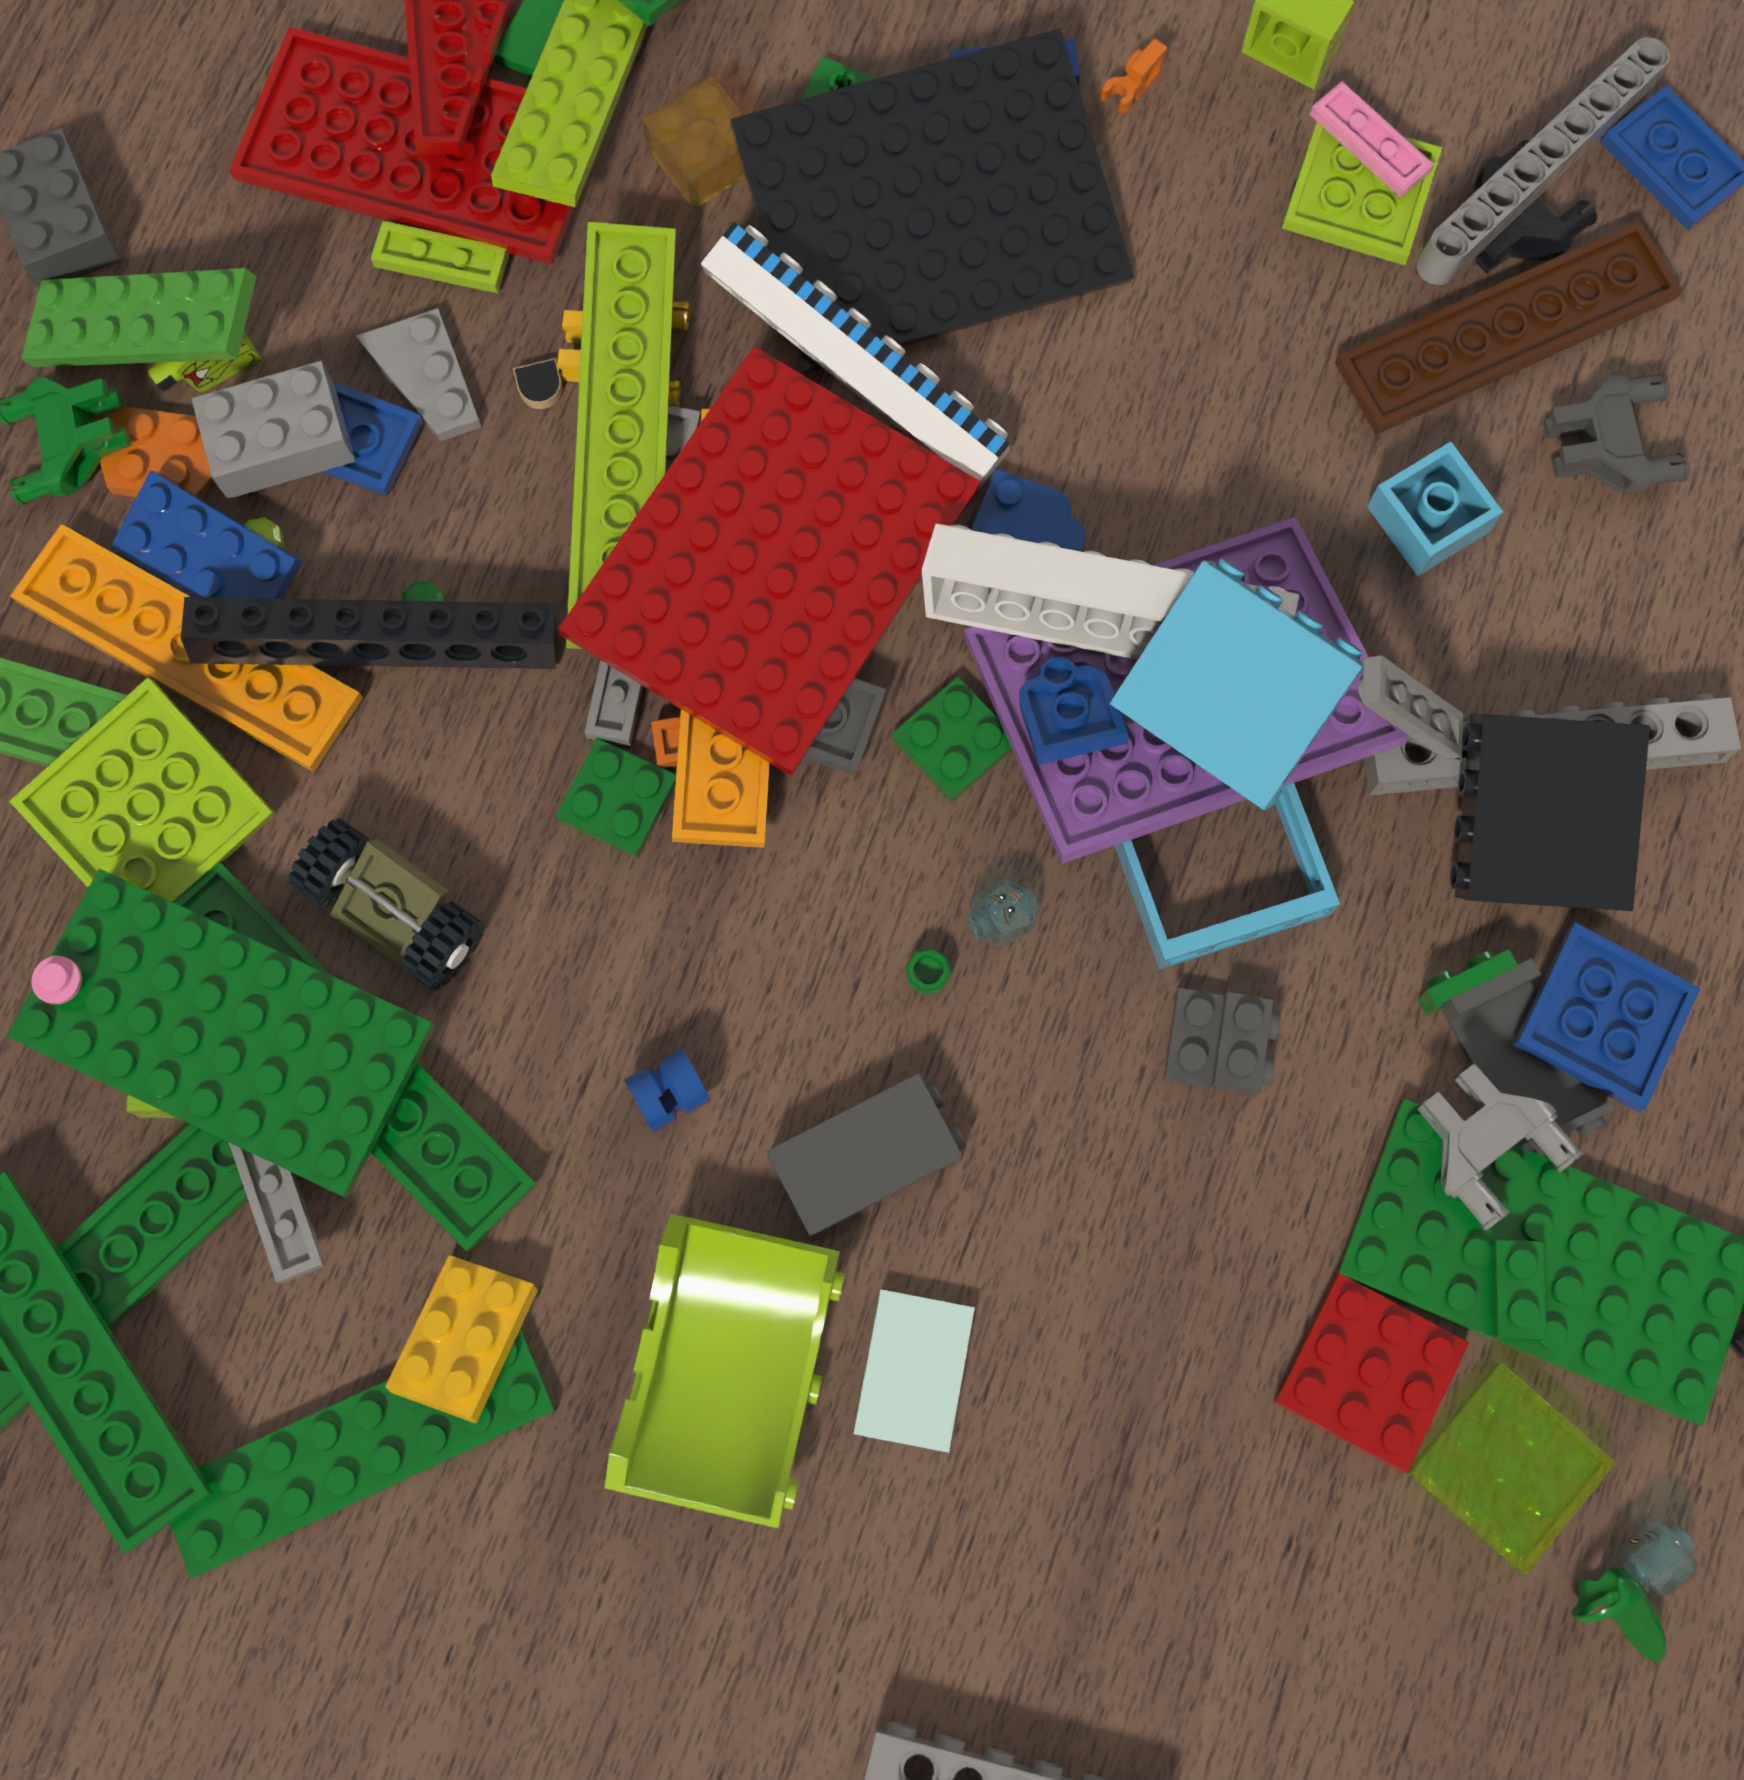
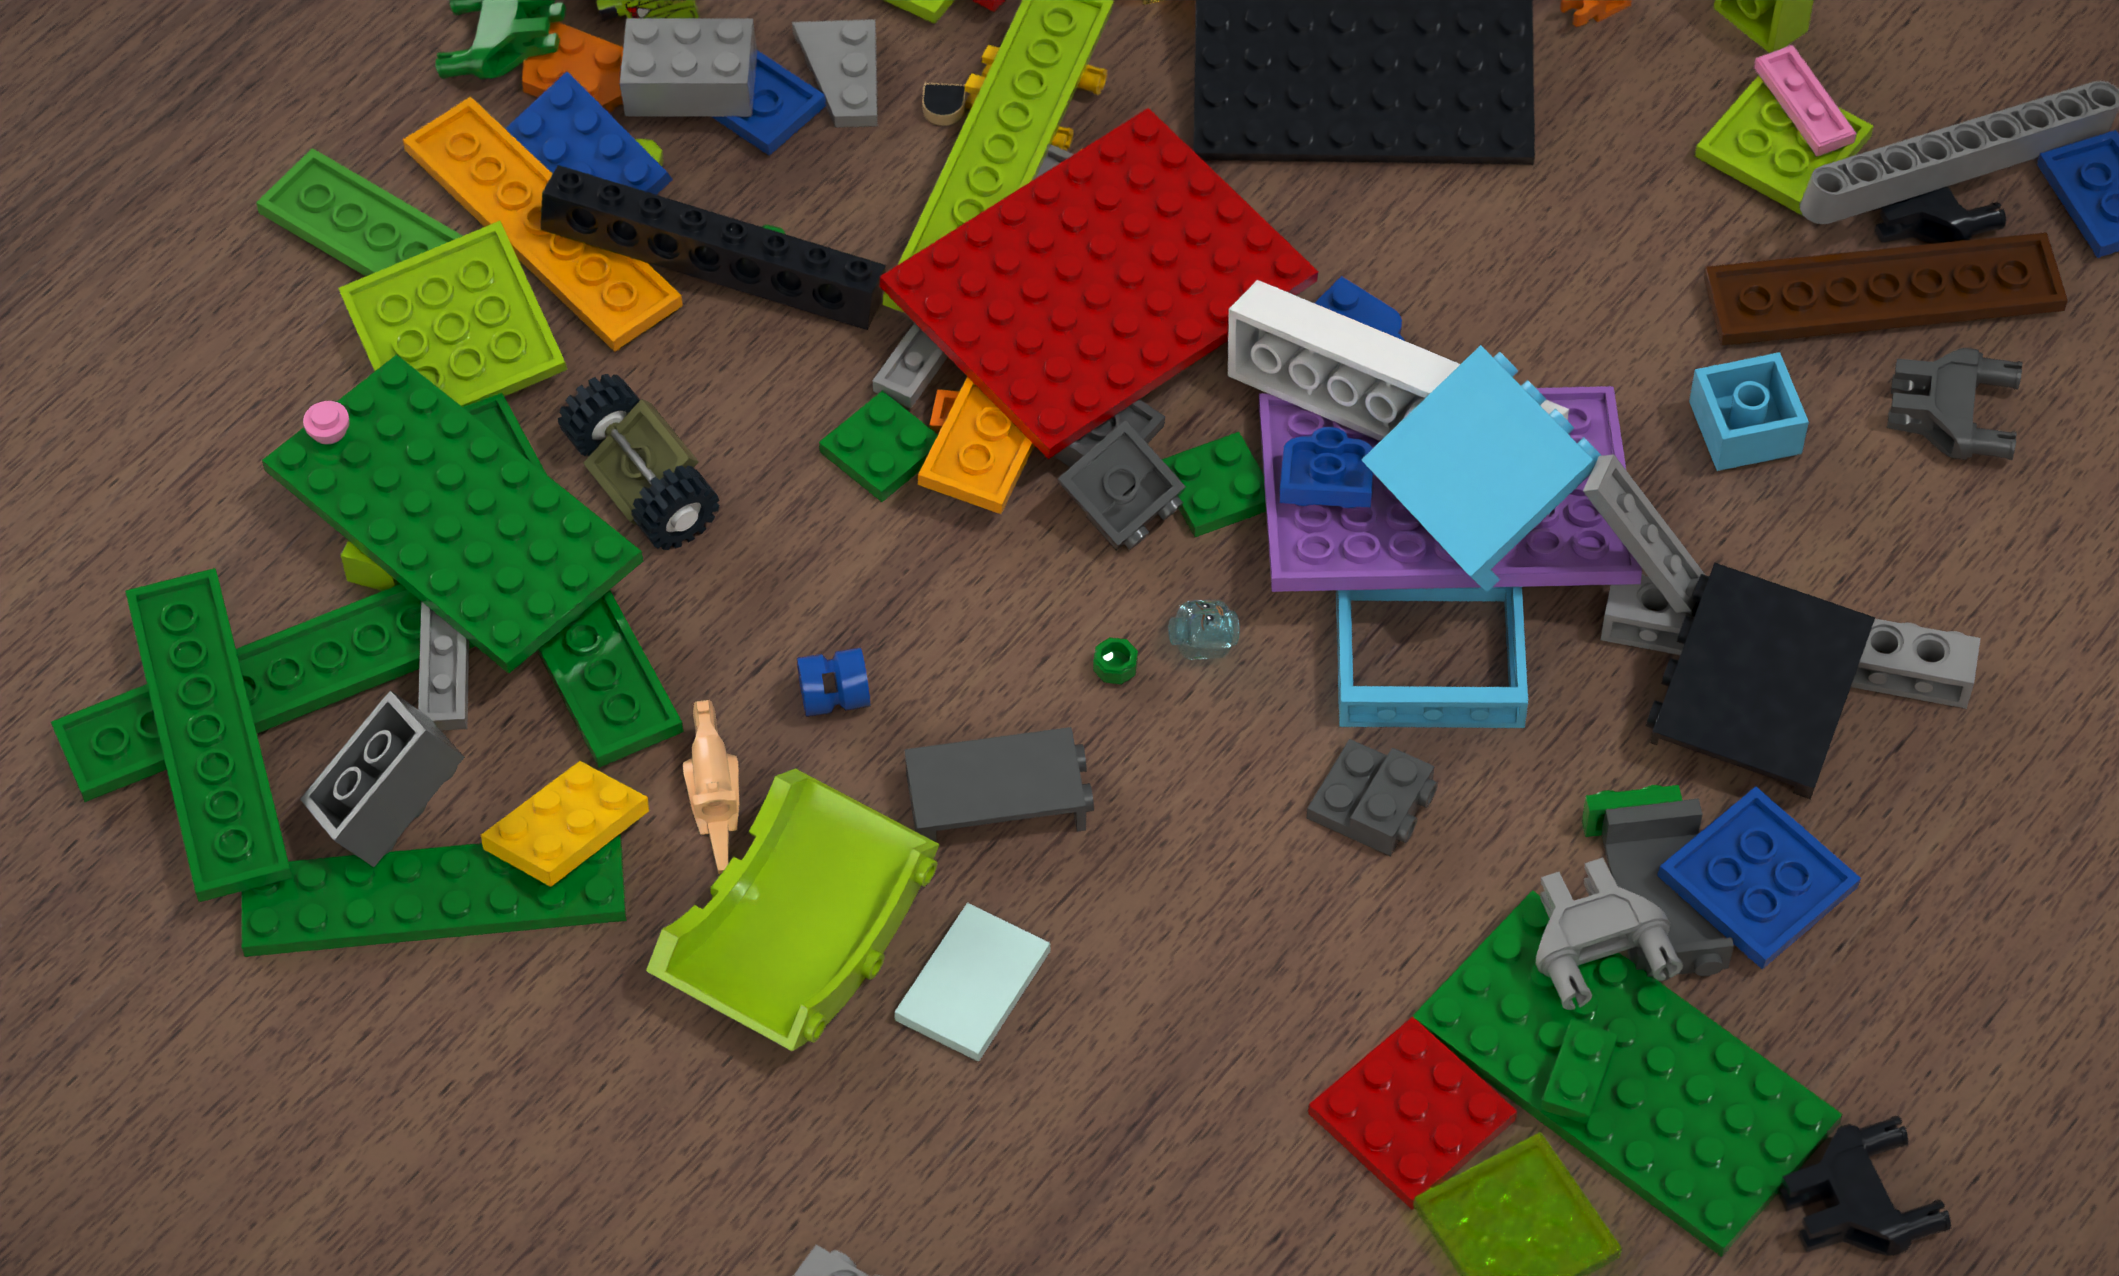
camera: 20 degrees right, 20 degrees down
white brick [701,222,1010,489] -> none
none -> dark grey brick [300,690,465,867]
none -> light nougat animal [683,700,739,874]
none -> dark grey plate [1057,419,1186,551]

